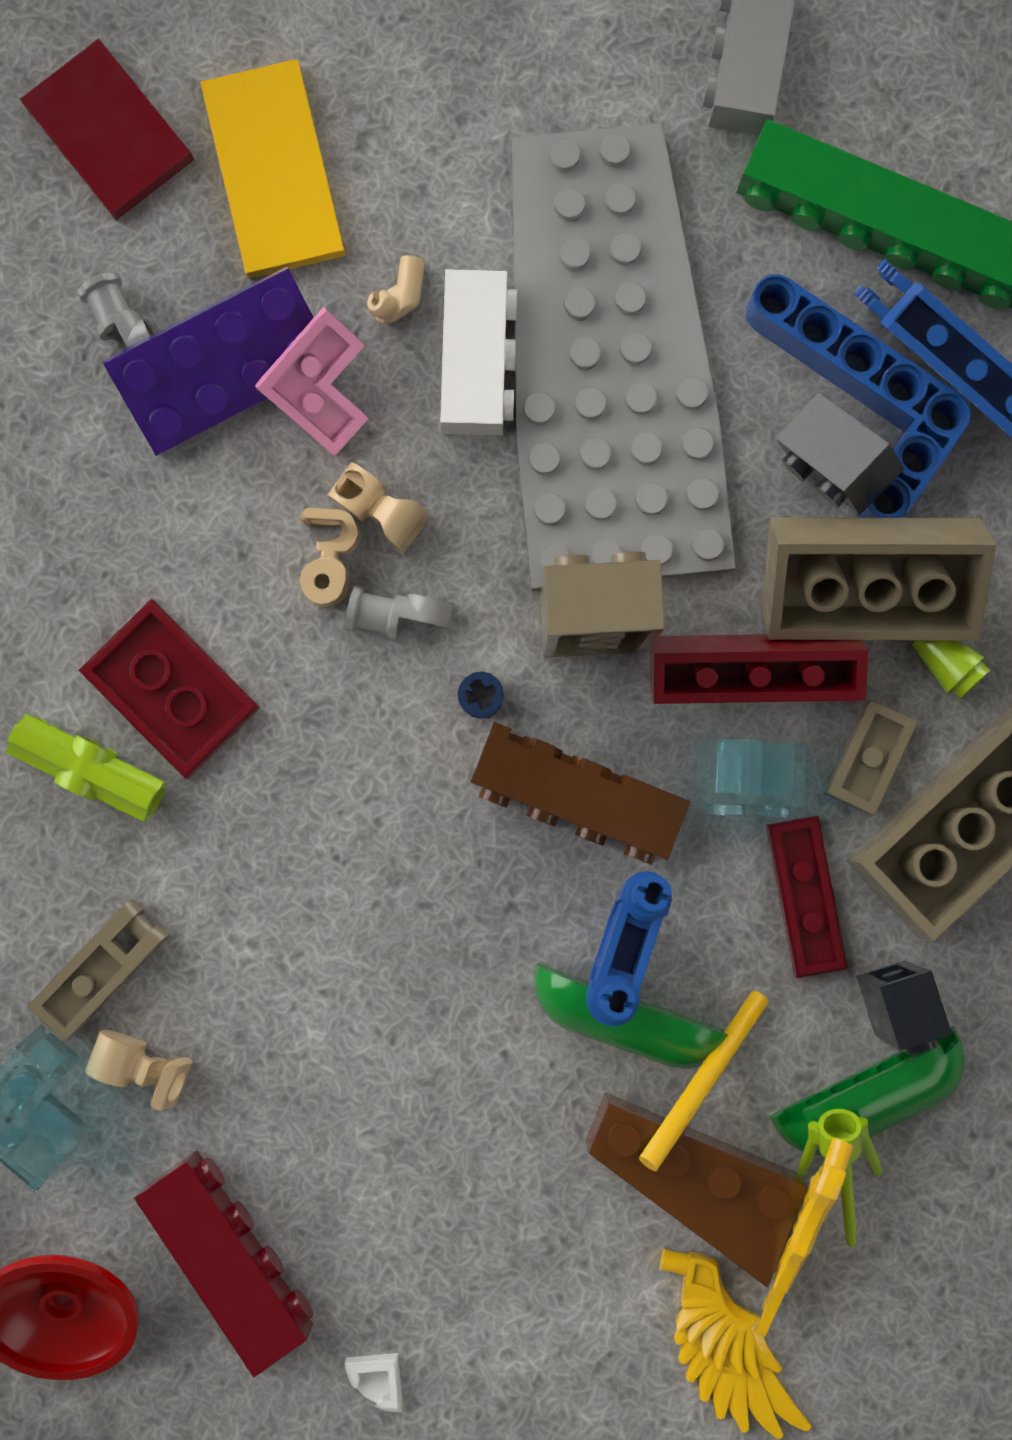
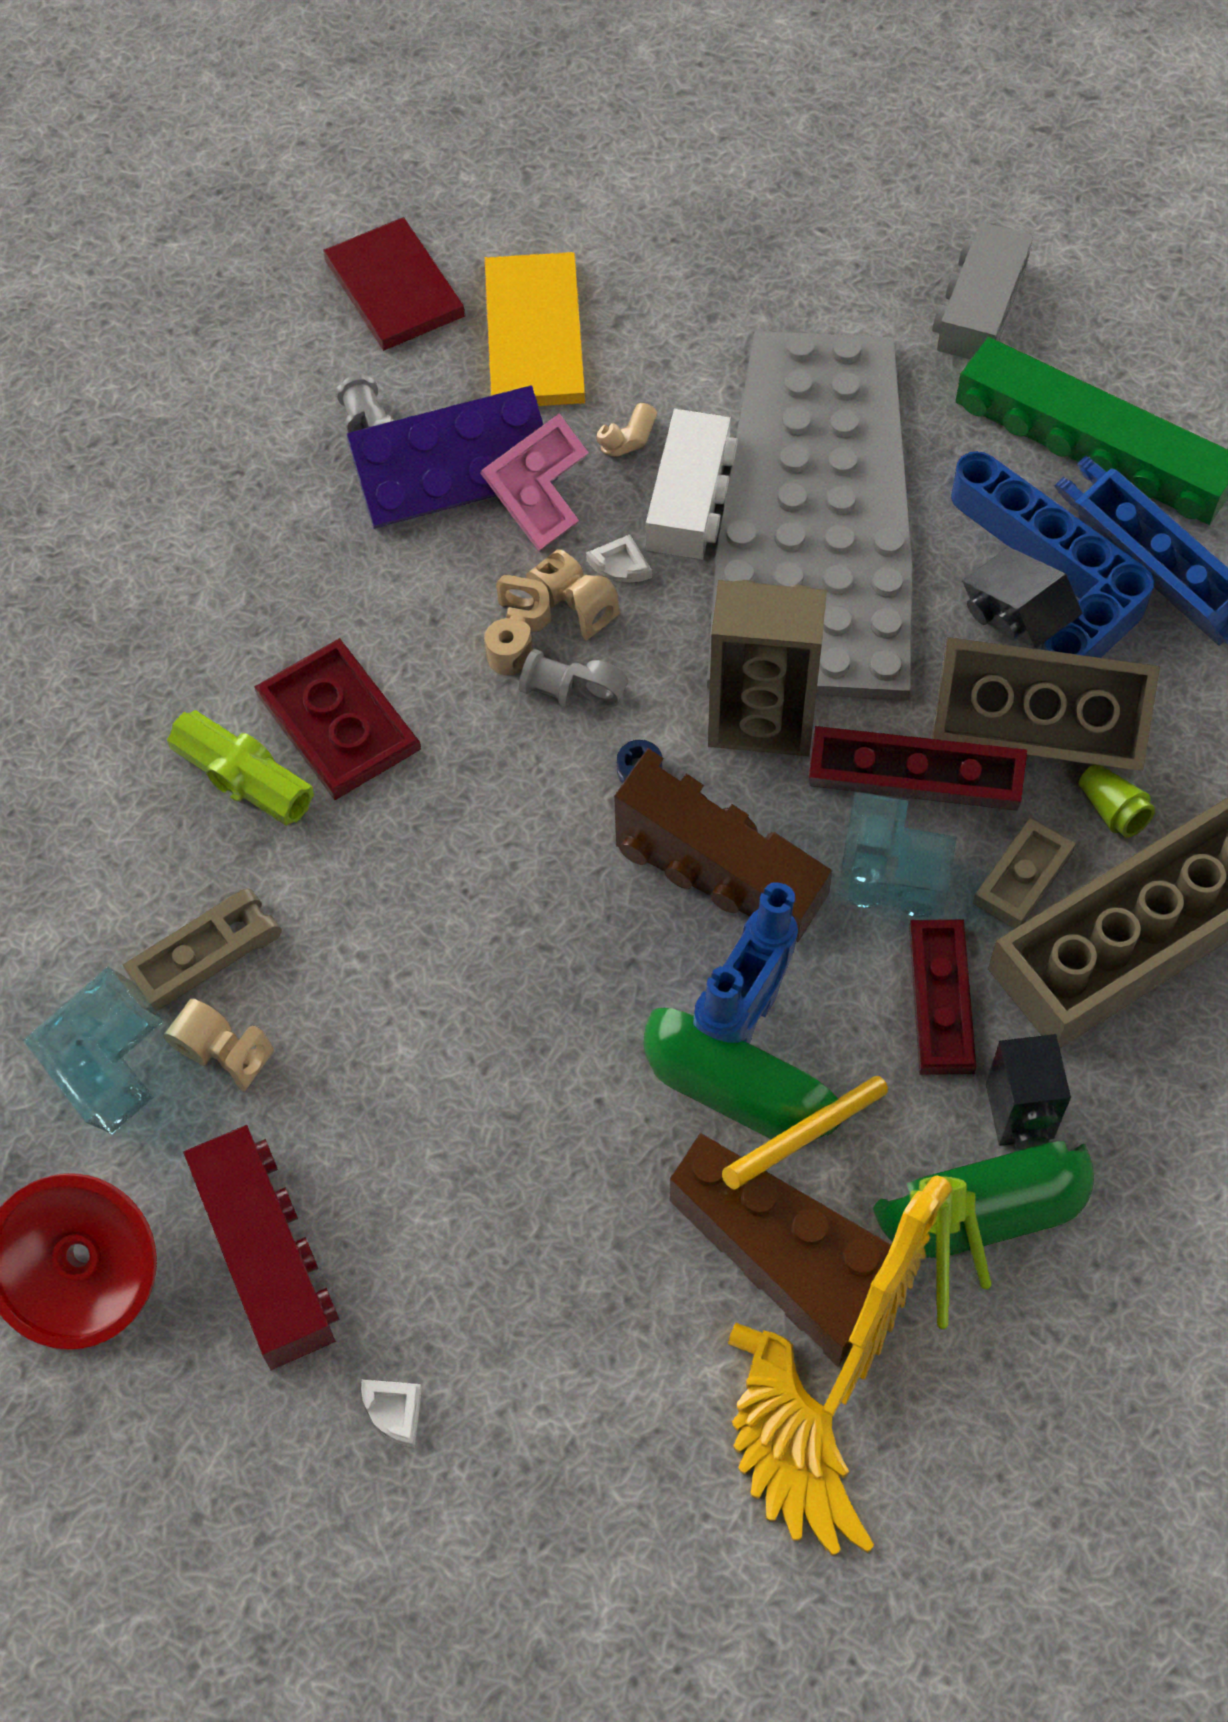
camera: 10 degrees right, 25 degrees down
none -> white tile [586,534,652,582]

